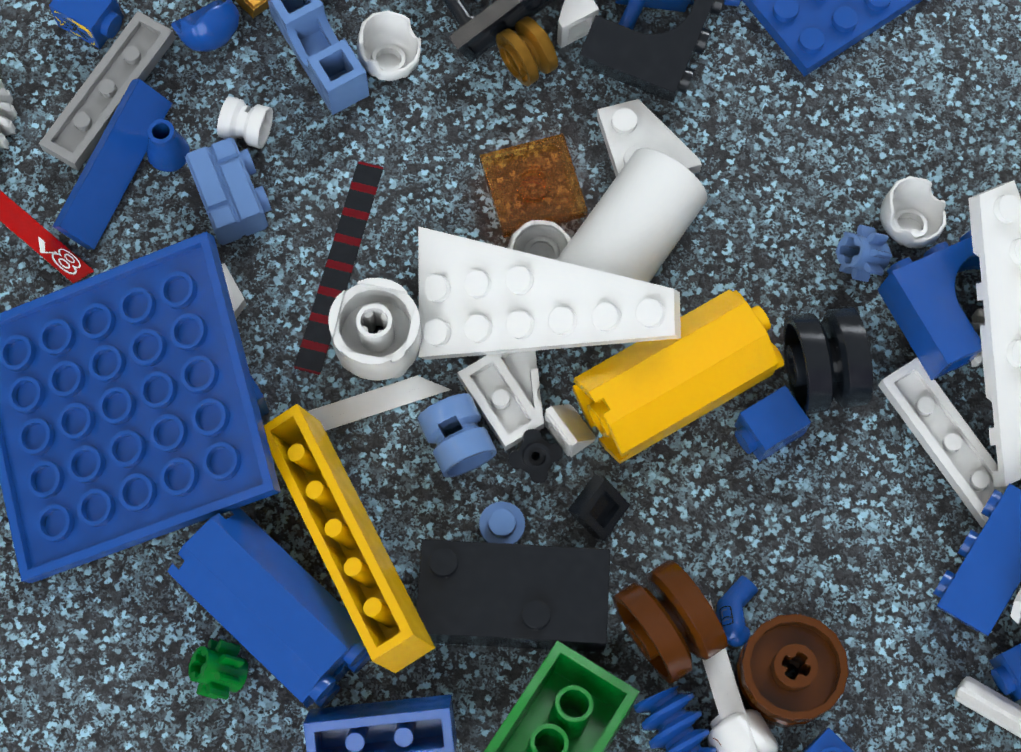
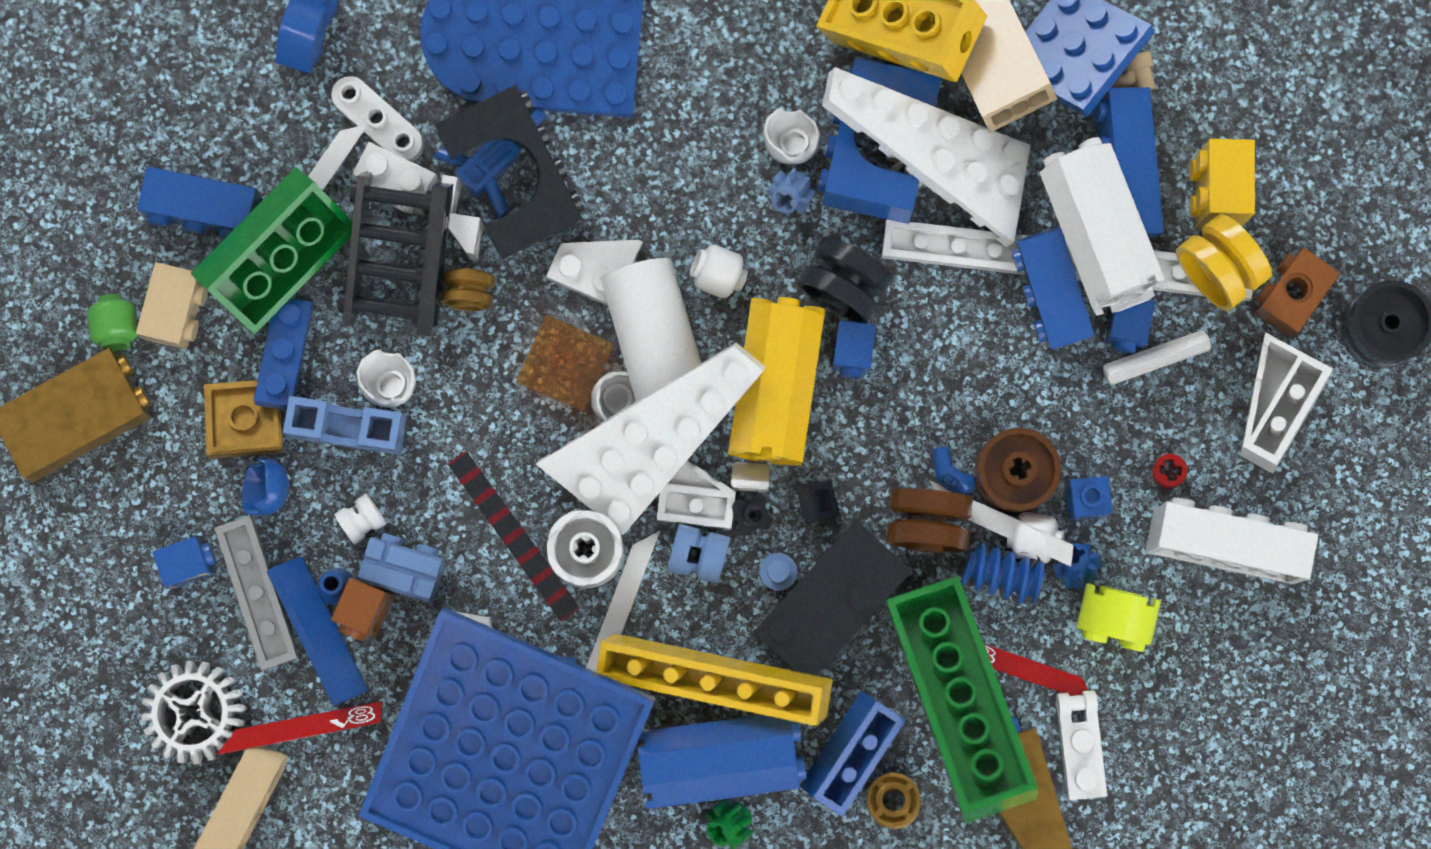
camera: 50 degrees left, 10 degrees up
none -> dark orange brick [331,578,395,642]
none -> white head [690,244,748,299]

